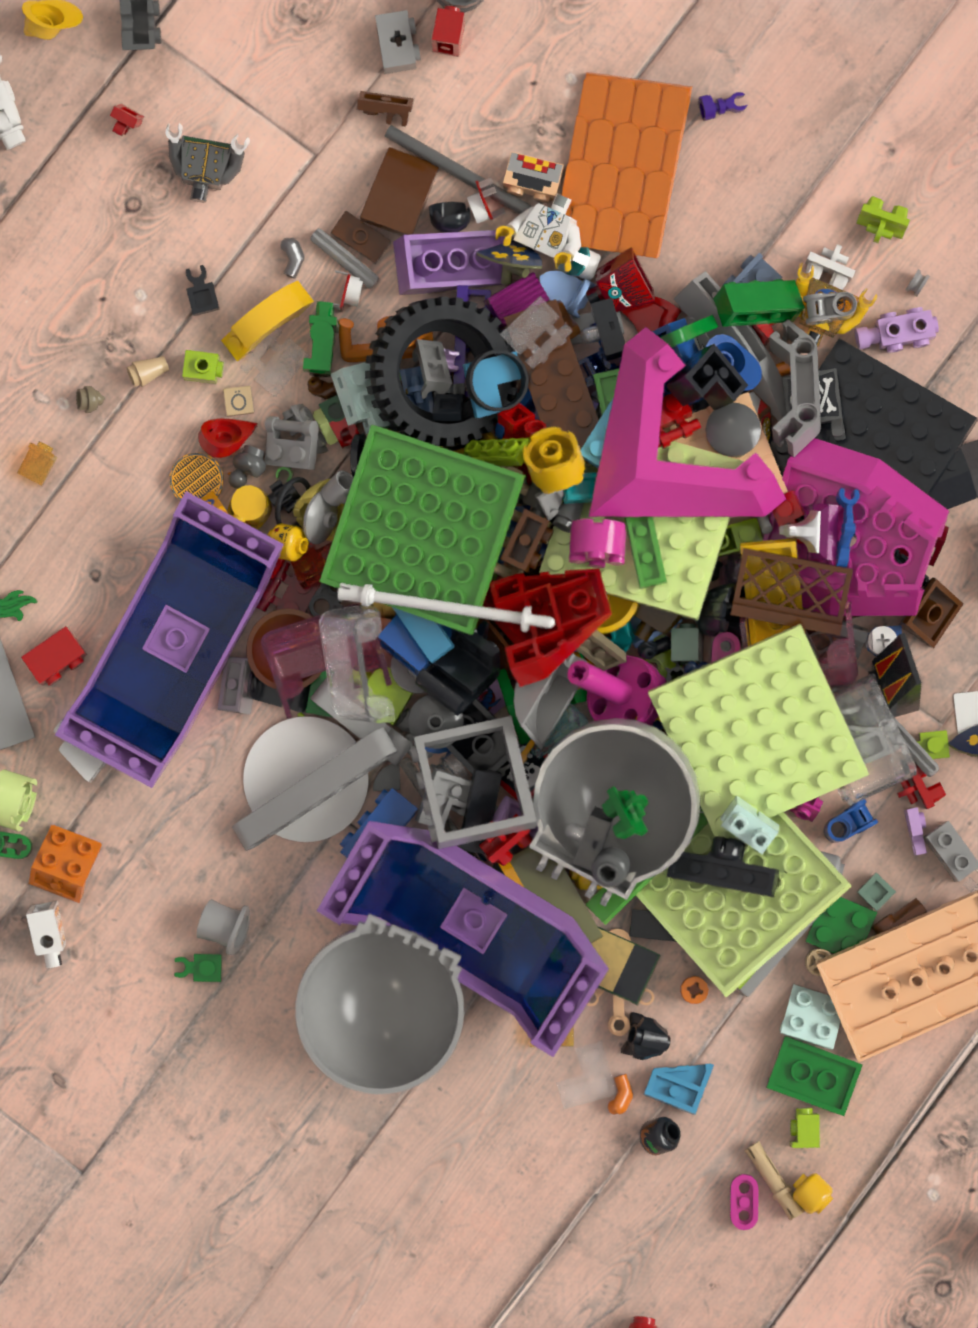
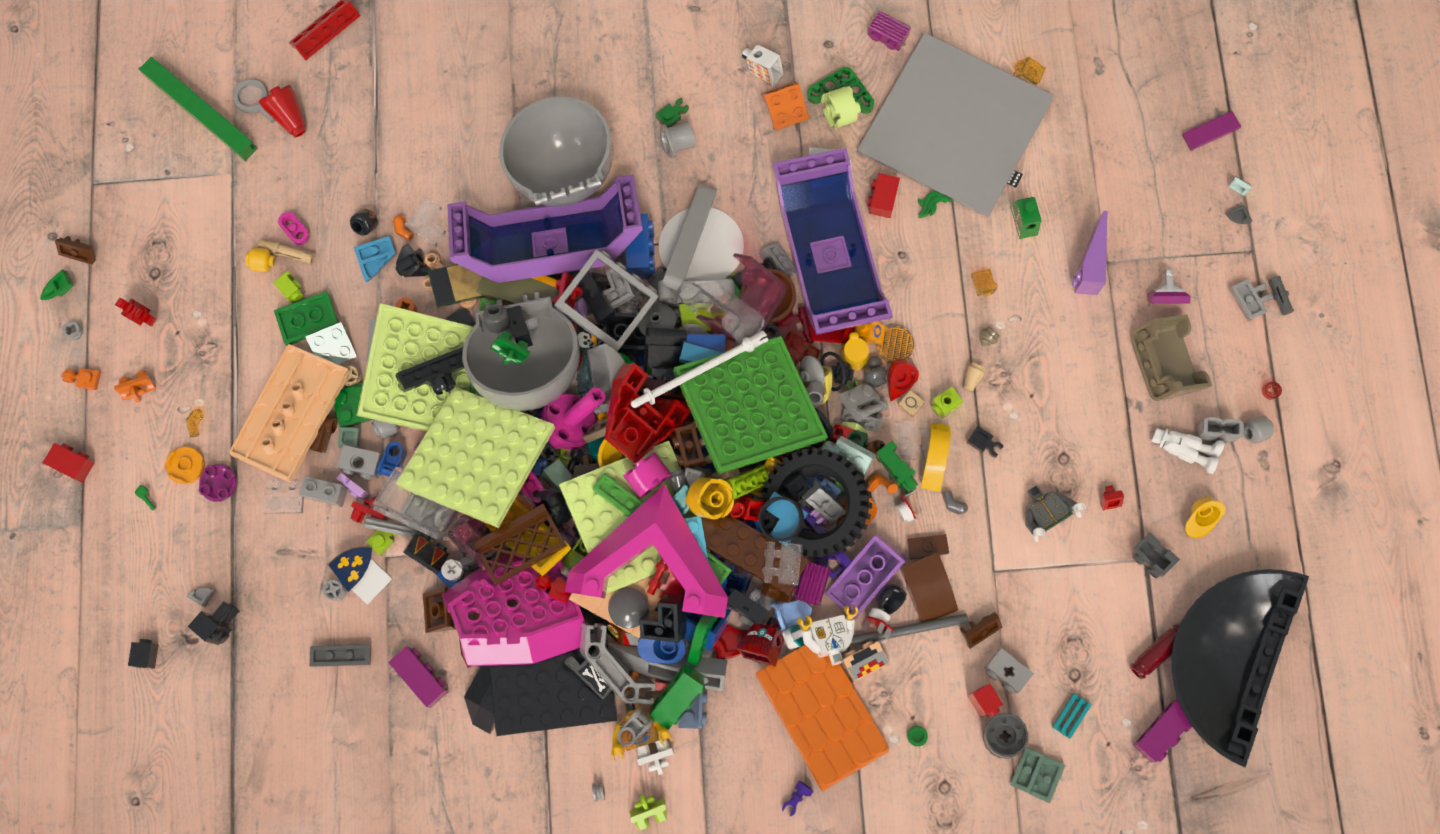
camera: 145 degrees right, 10 degrees down
yellow head [267,523,309,562] -> none
light grey axle [310,228,379,289] -> none
shield [476,240,542,285] -> none
light aqua hips [720,795,779,854] -> none
piece [779,503,839,560] -> none
blue piece [835,488,860,567] -> none
lavender brick [855,307,939,353] -> none
none -> light grey brick [337,445,383,480]
none -> green tile [907,726,928,747]

